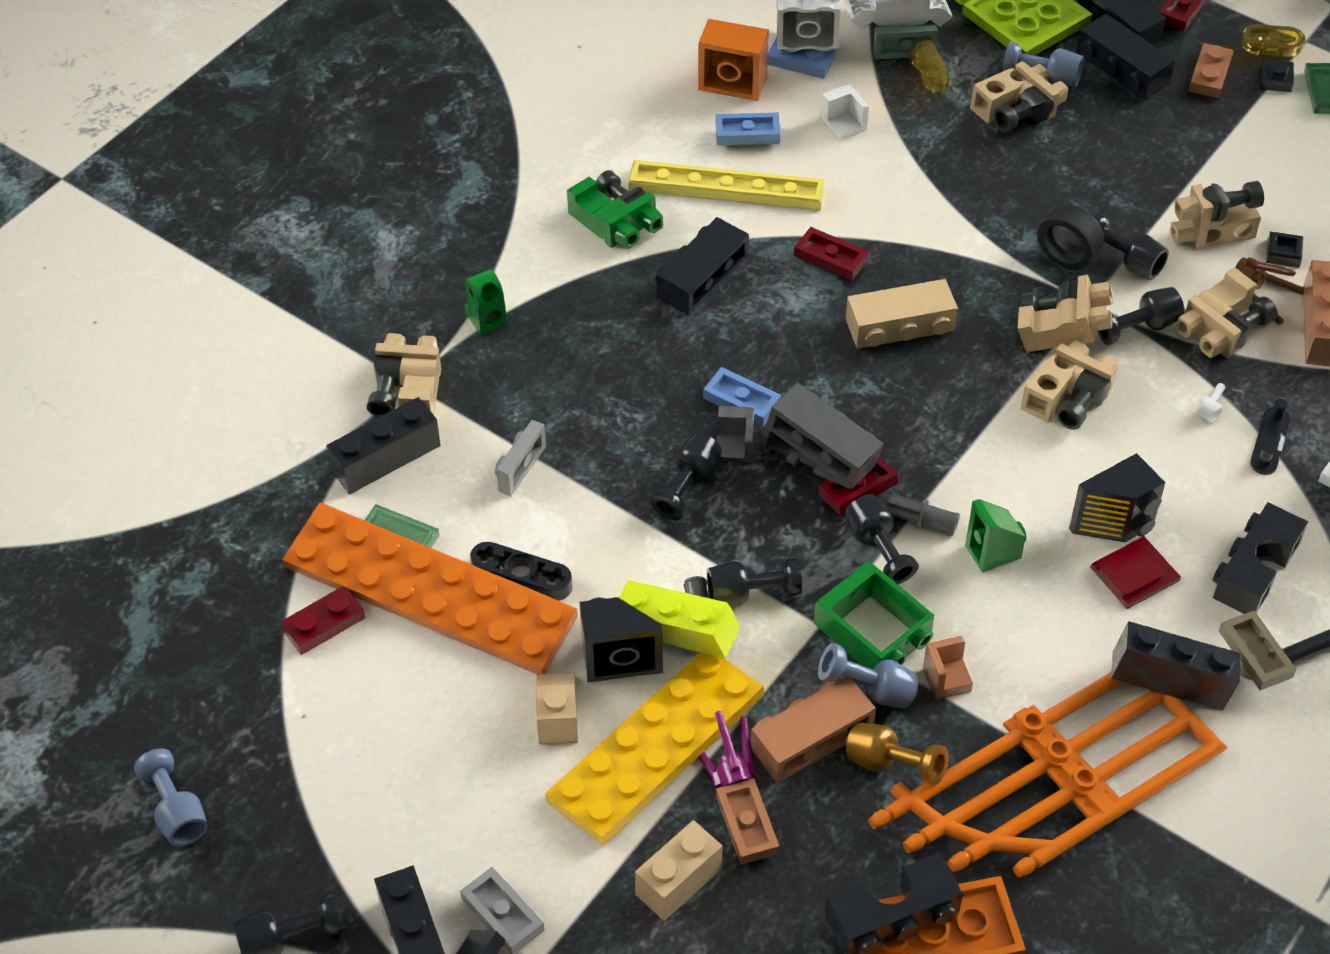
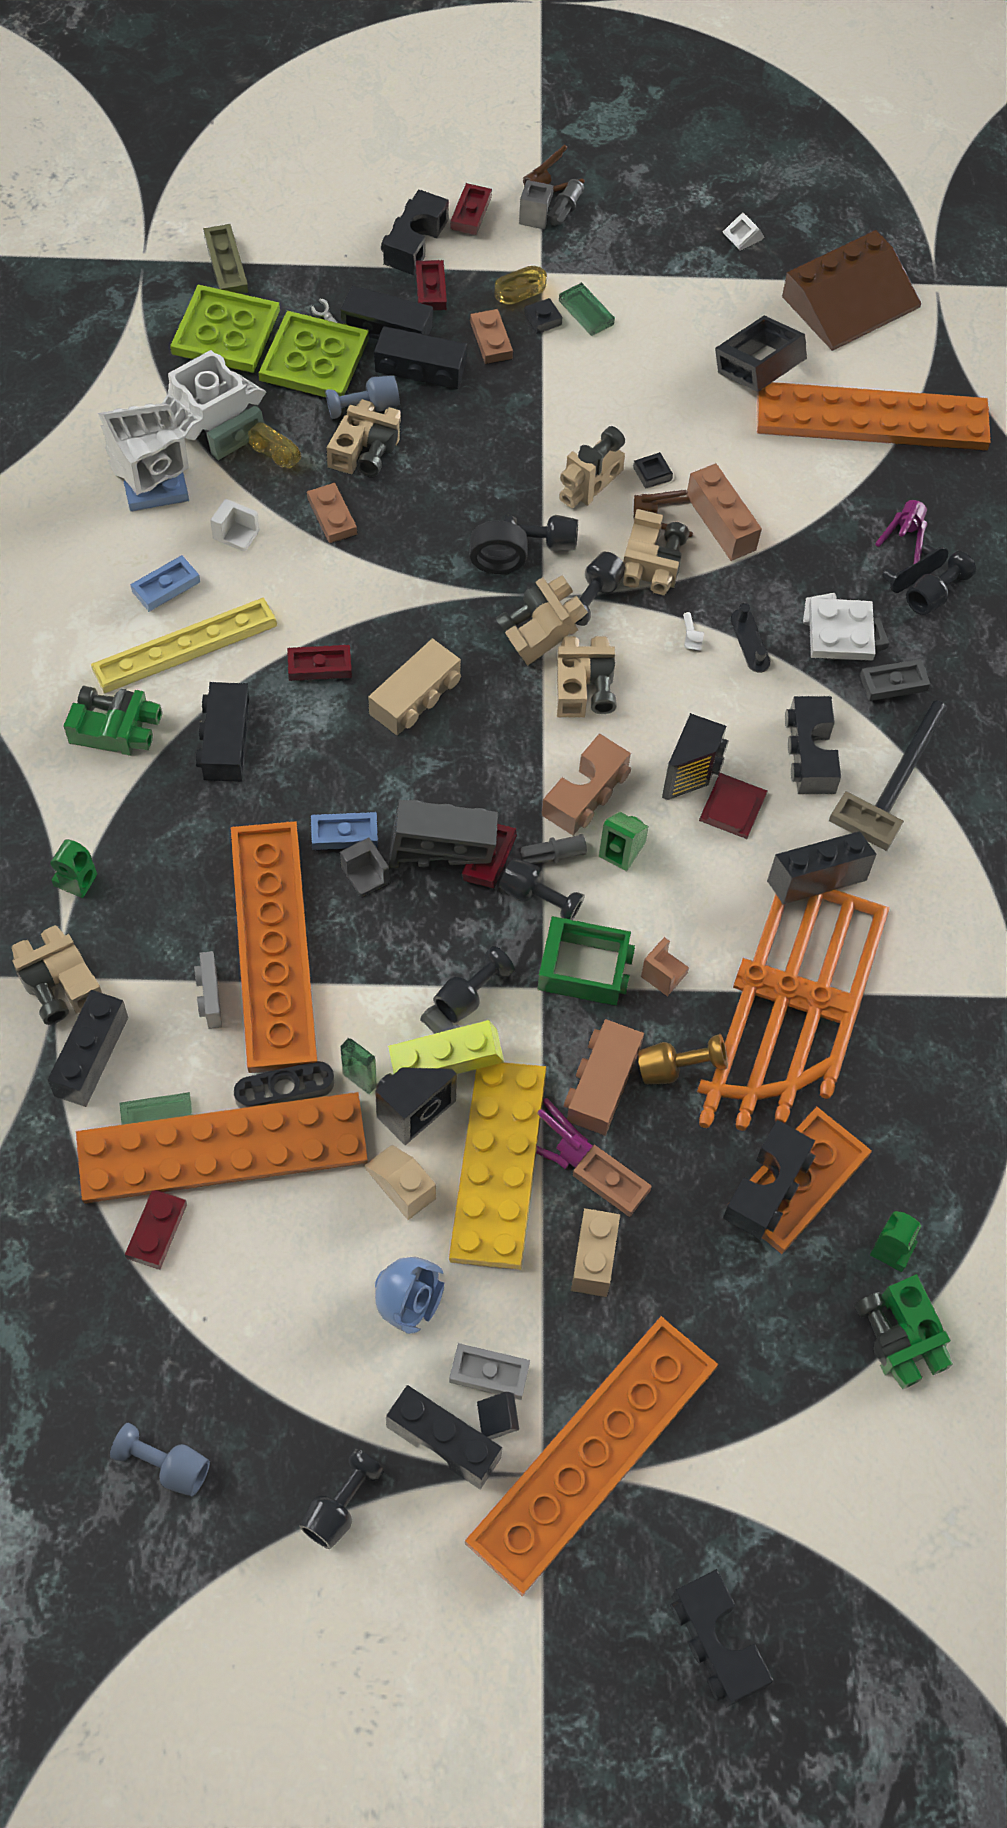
camera: 40 degrees left, 10 degrees up
black piece [650,433,722,520] -> none
orange brick [698,19,769,101] -> none
sand blue piece [818,643,919,709] -> none
none -> orange plate [231,822,317,1073]
none -> nougat plate [307,483,357,543]
none -> clear green tile [340,1038,377,1095]
none -> medium blue cylinder [375,1257,444,1334]
none -> nougat arch [542,733,631,836]

